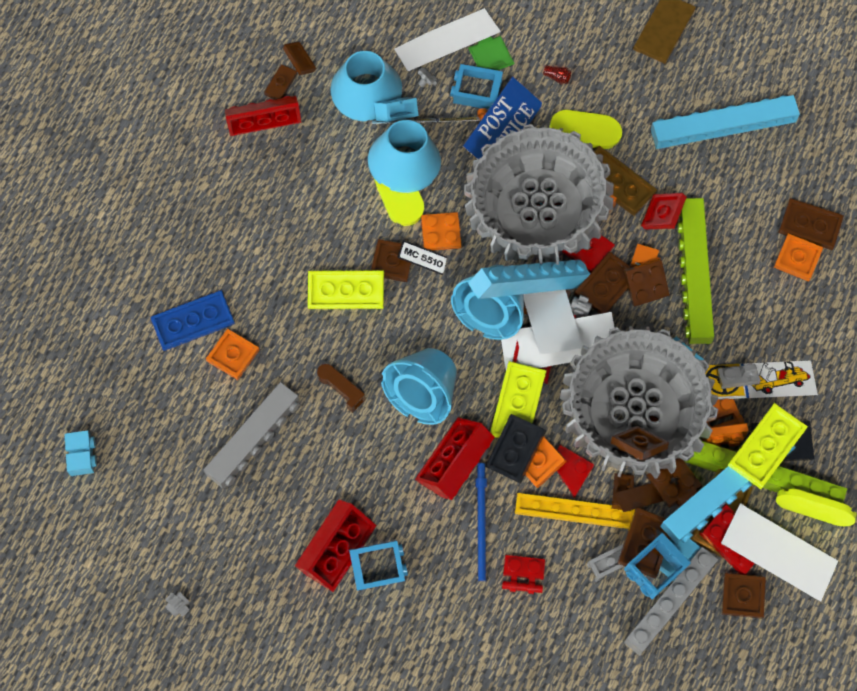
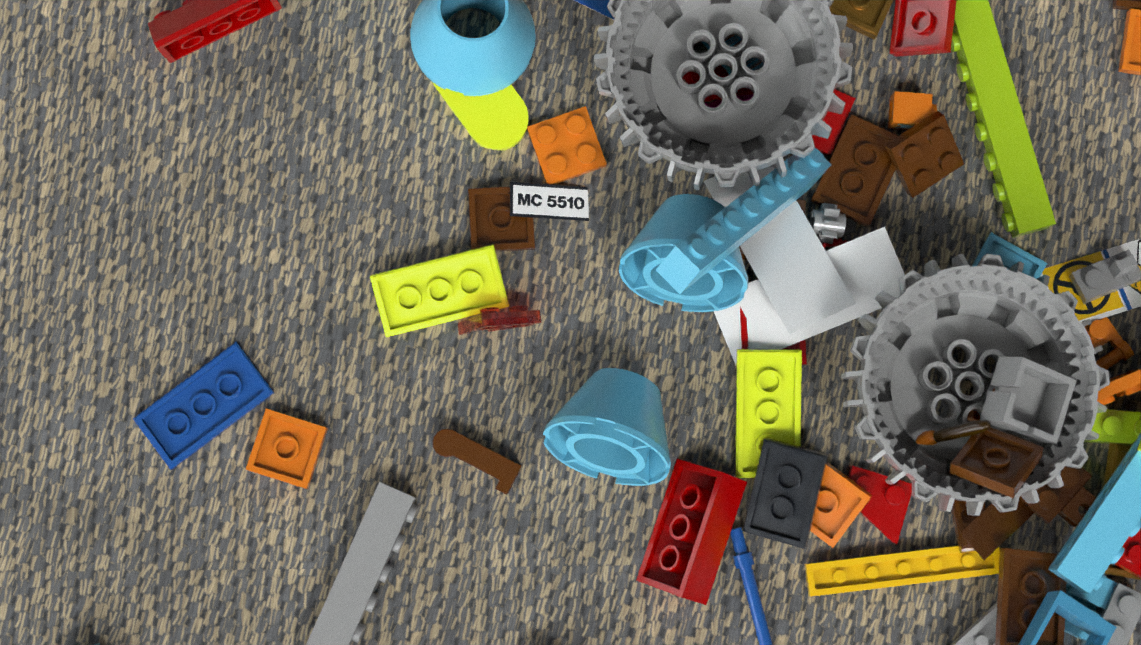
camera: 15 degrees left, 15 degrees up
none -> clear red wing [458,305,541,335]
none -> dark brown piece [915,420,991,445]
none -> light grey piece [979,357,1076,444]

